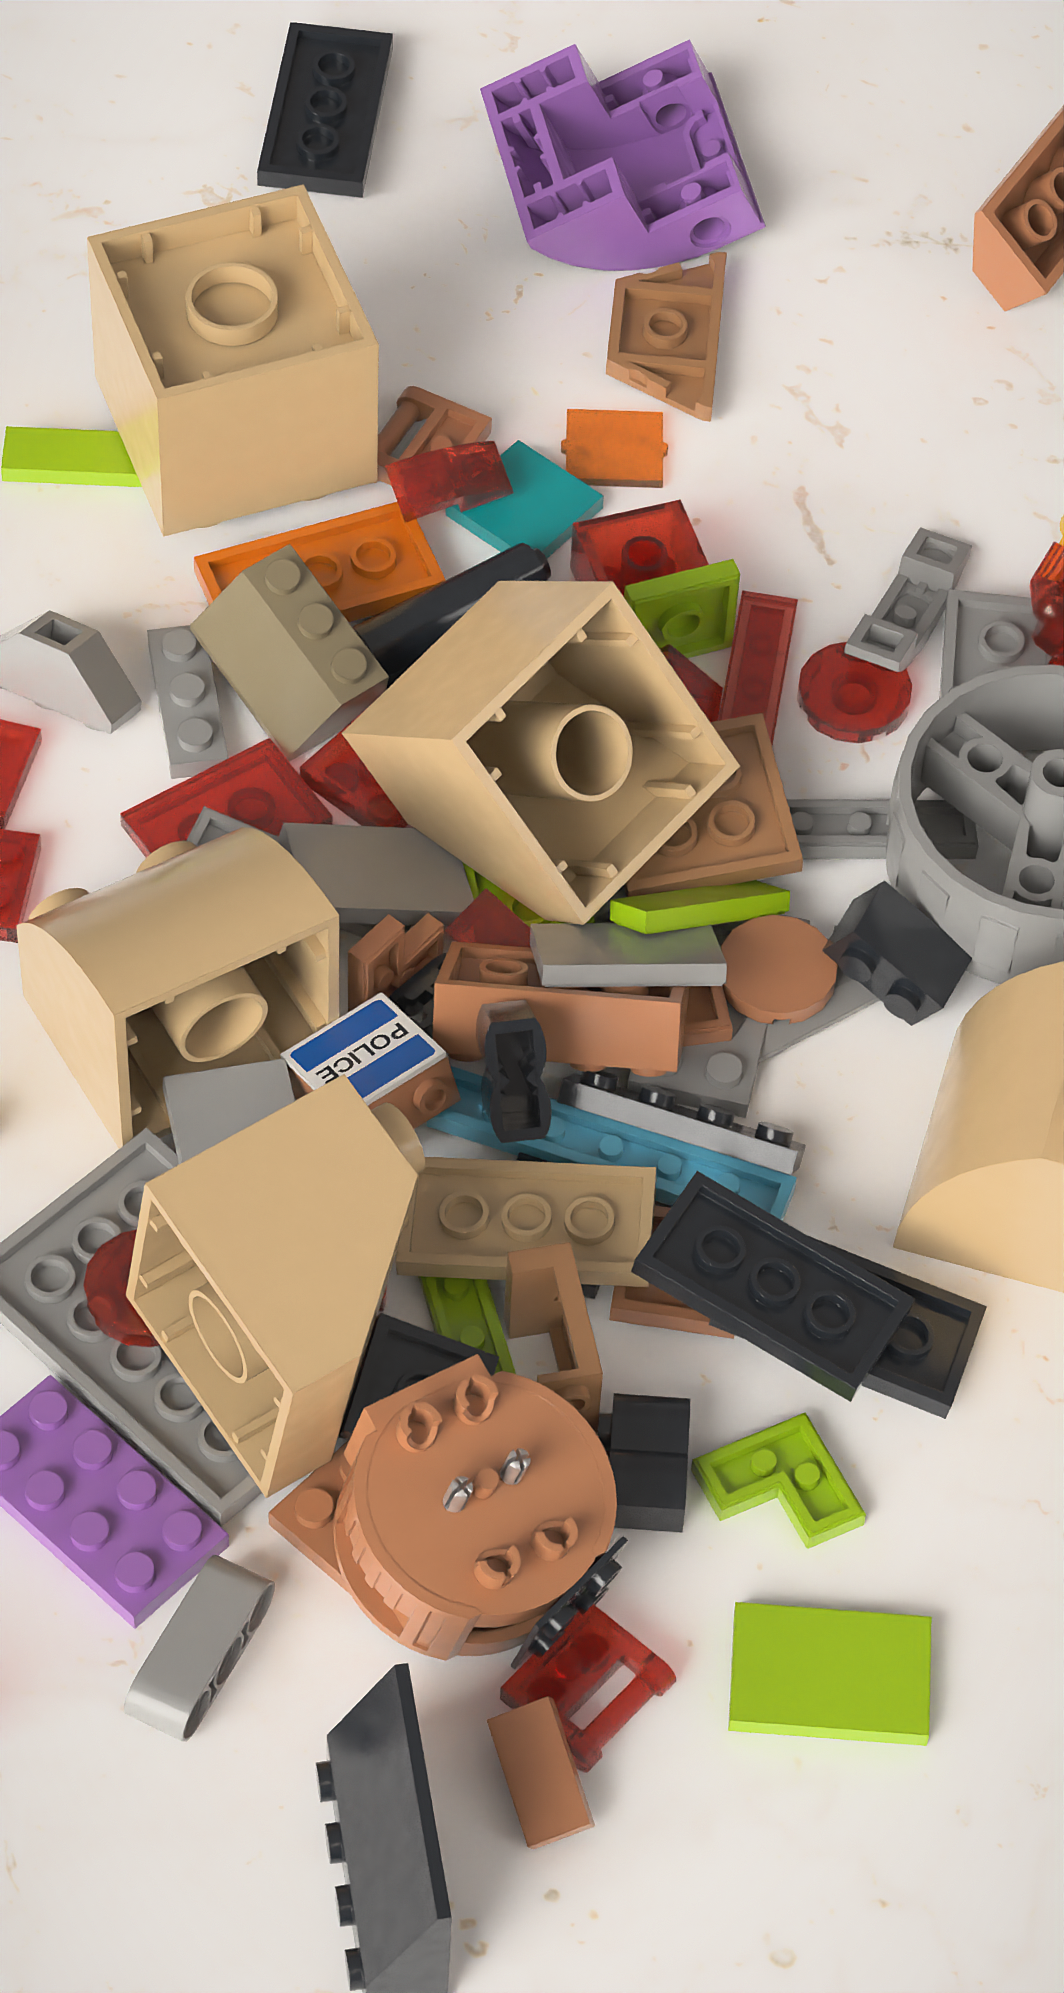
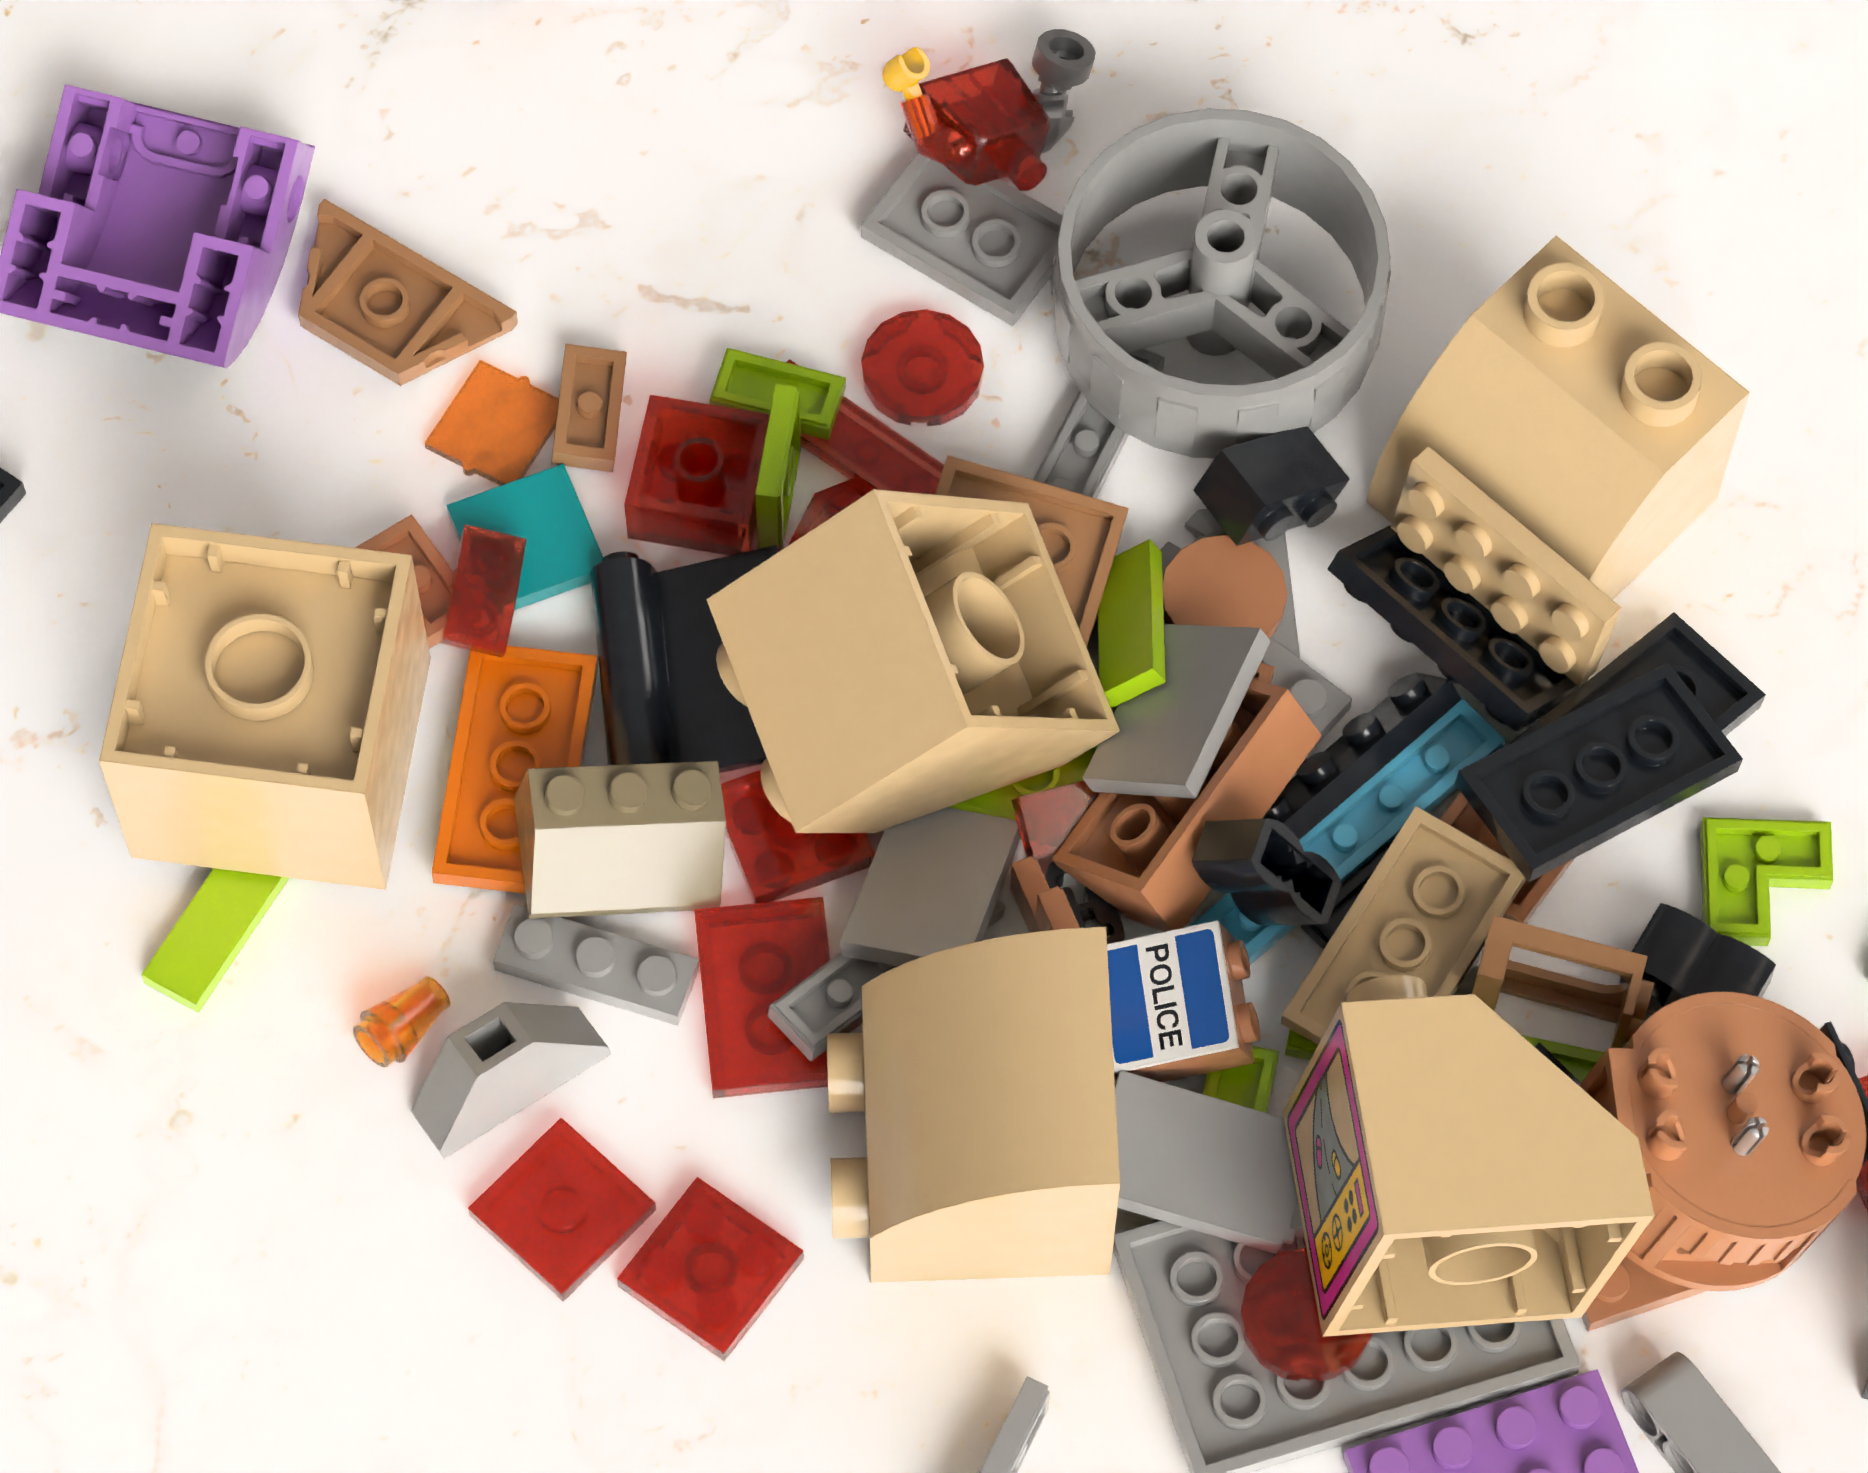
camera: 60 degrees left, 10 degrees up
light grey slope [844,527,972,672] -> none
none -> clear orange cone [353,976,451,1068]
none -> medium nougat plate [551,344,627,472]
none -> lime tile [709,348,846,440]
none -> black plate [1327,525,1589,732]
none -> tan plate [1391,446,1622,687]

